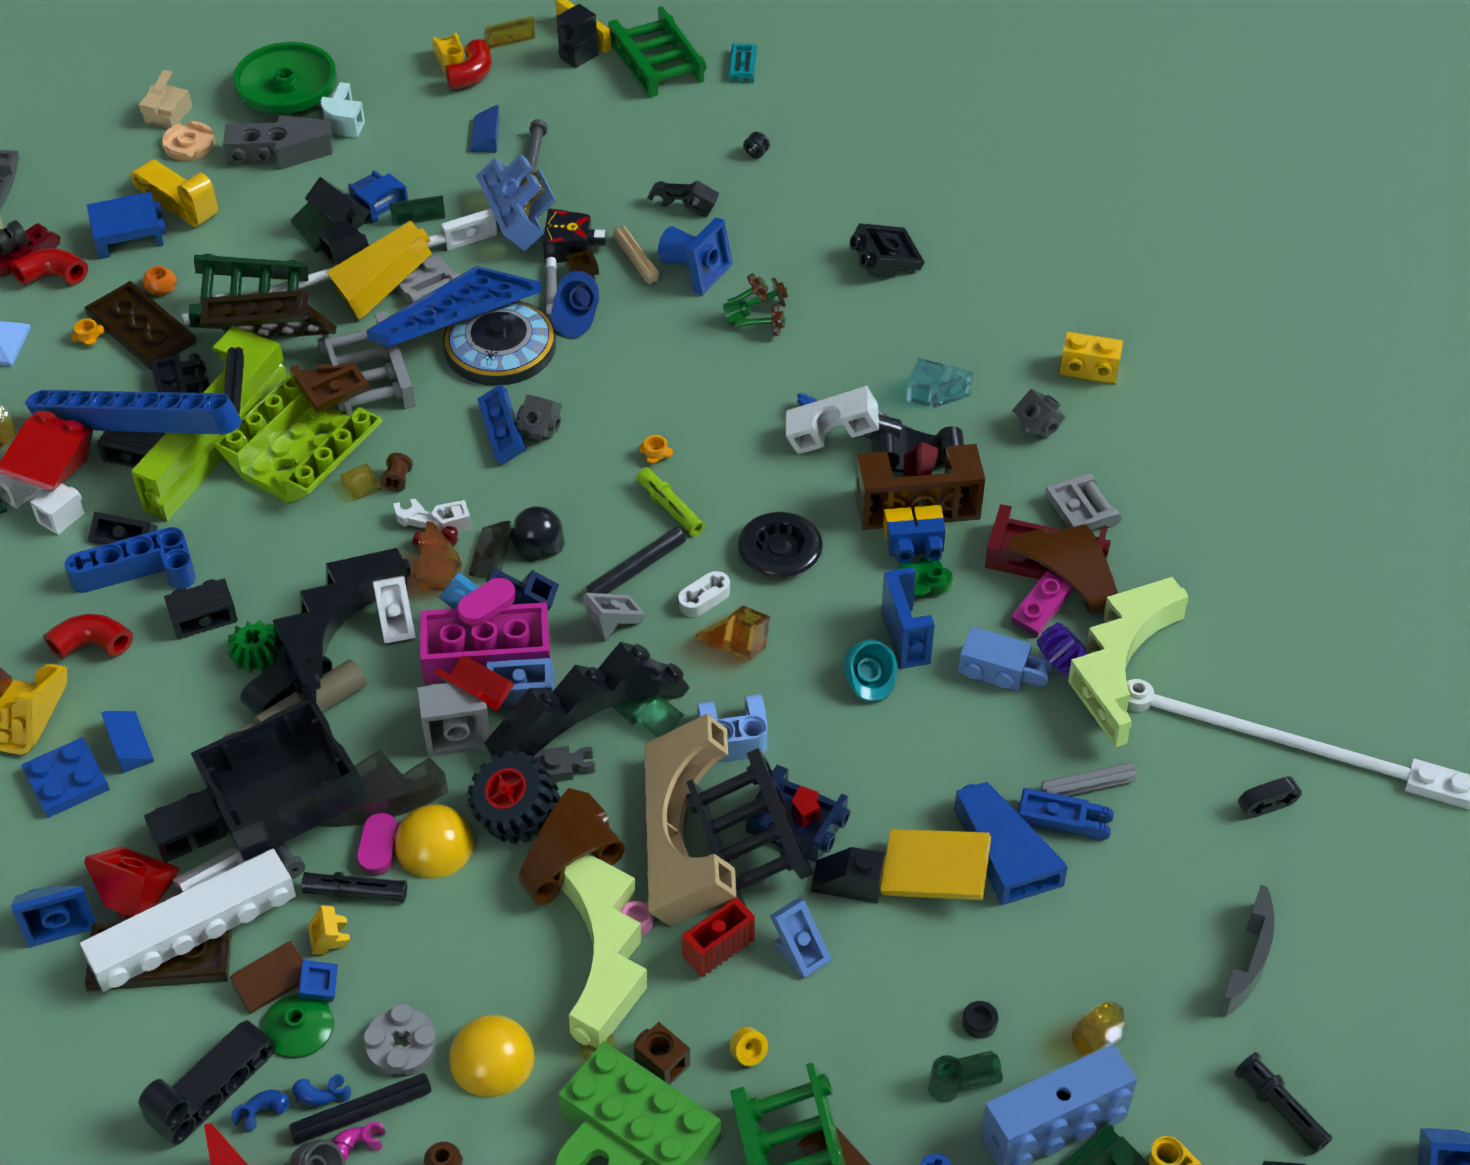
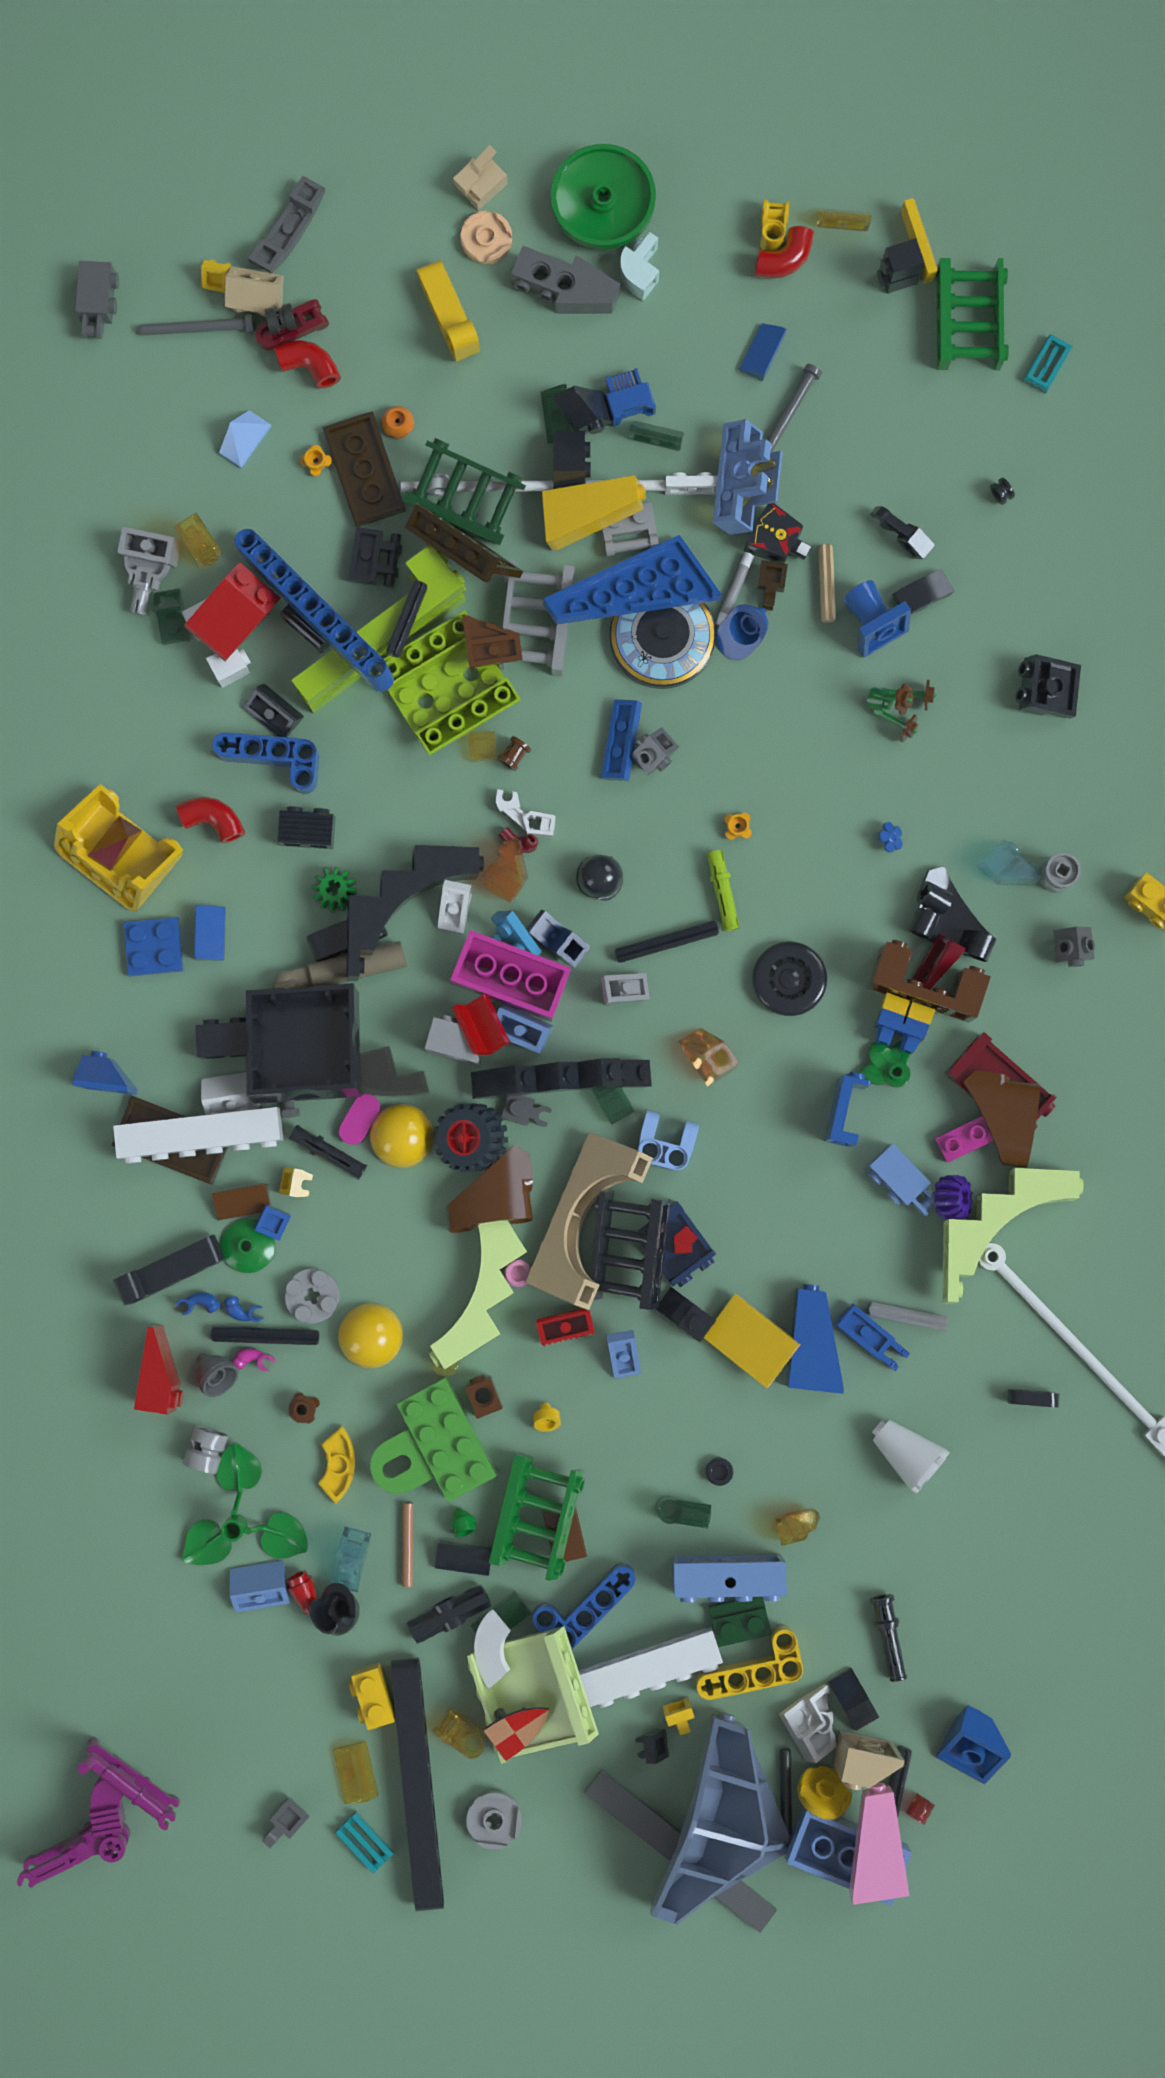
camera: 25 degrees right, 35 degrees up
red slope [84,846,180,919] -> none
blue panel [86,192,167,259] -> none
dark pink tile [458,578,515,626] -> none
clear smoke slope [469,521,511,578] -> none
white beam [678,571,730,617] -> none
white arch [786,386,879,454] -> none
teal hat [844,639,898,703] -> none
light grey plate [1045,473,1122,530] -> none
dark grey slope [1218,885,1274,1017] -> none
none -> white cone [872,1420,950,1495]
none -> black slope [892,569,955,615]
none -> light grey wheel [1039,853,1081,893]

